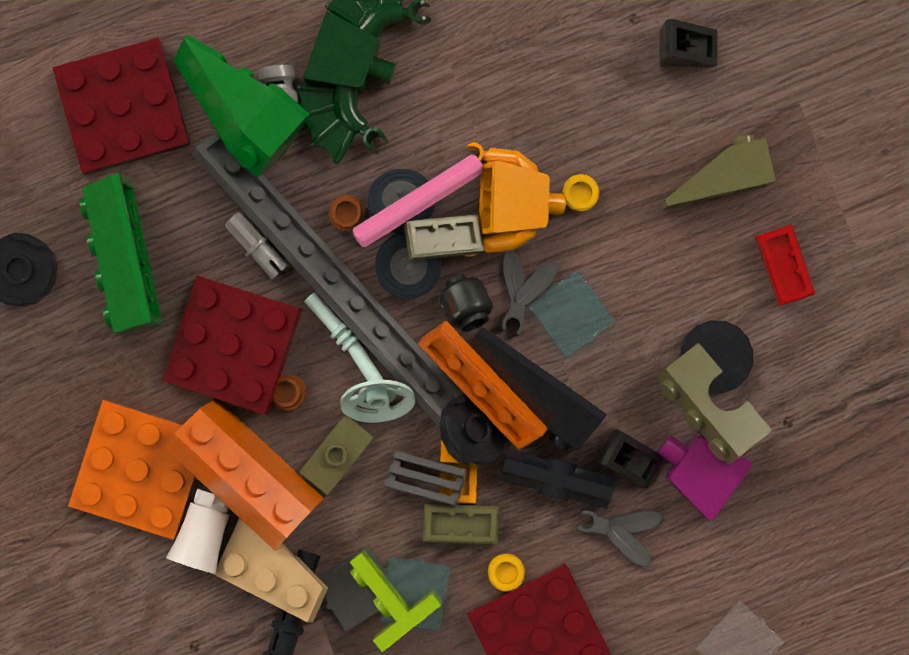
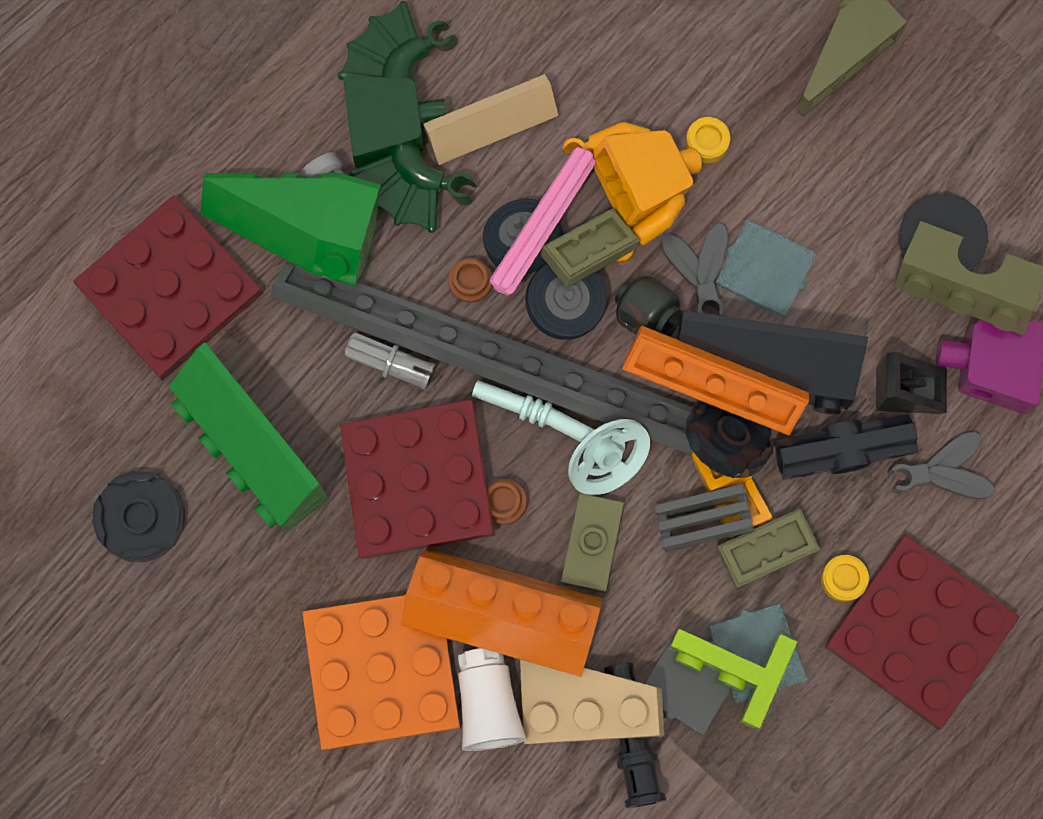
camera: 25 degrees left, 10 degrees down
red plate [755,224,815,307] -> none
none -> tan tile [423,74,559,165]

